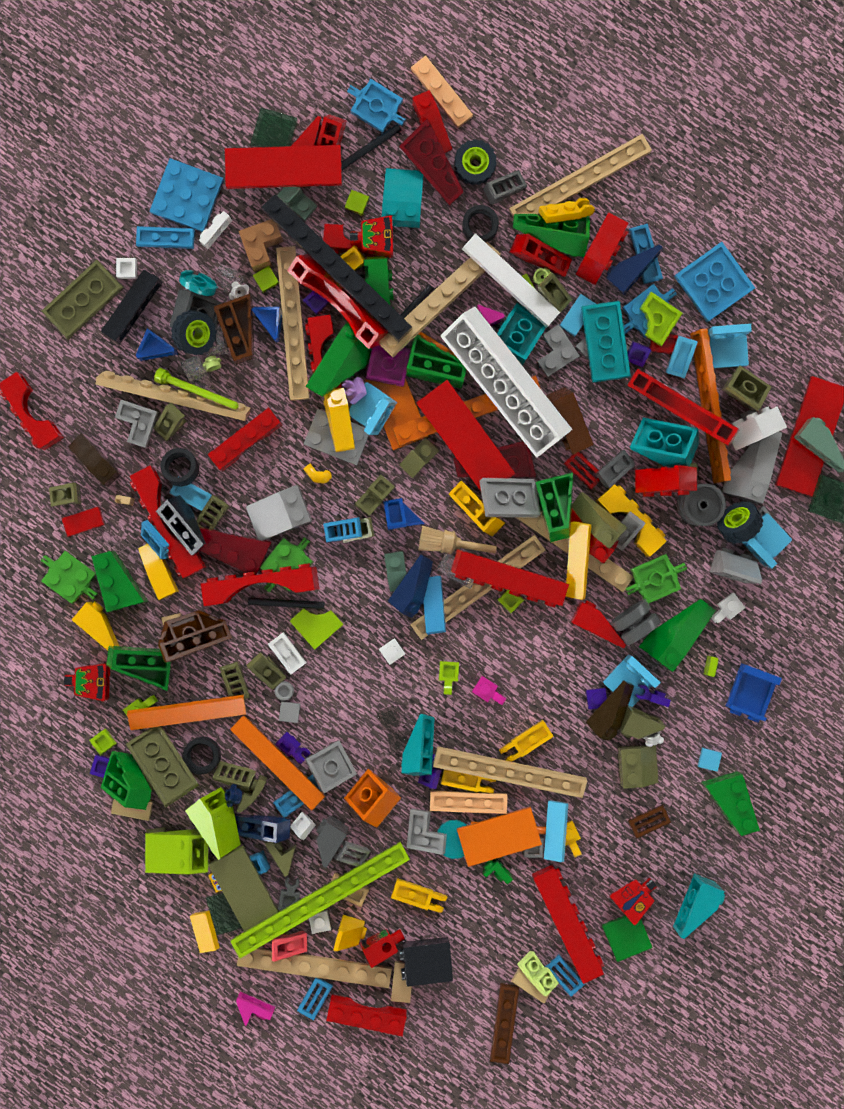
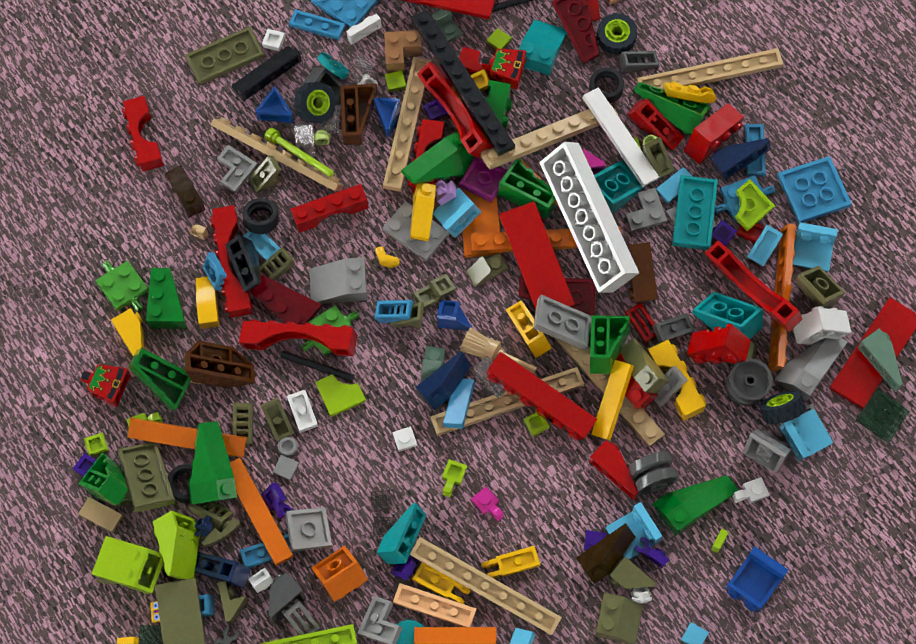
camera: 20 degrees right, 20 degrees down
olive slope [49,483,82,507] -> none
red tile [61,507,105,537] -> none
bright green plate [625,554,687,603] -> none
none -> green wedge [188,421,237,505]

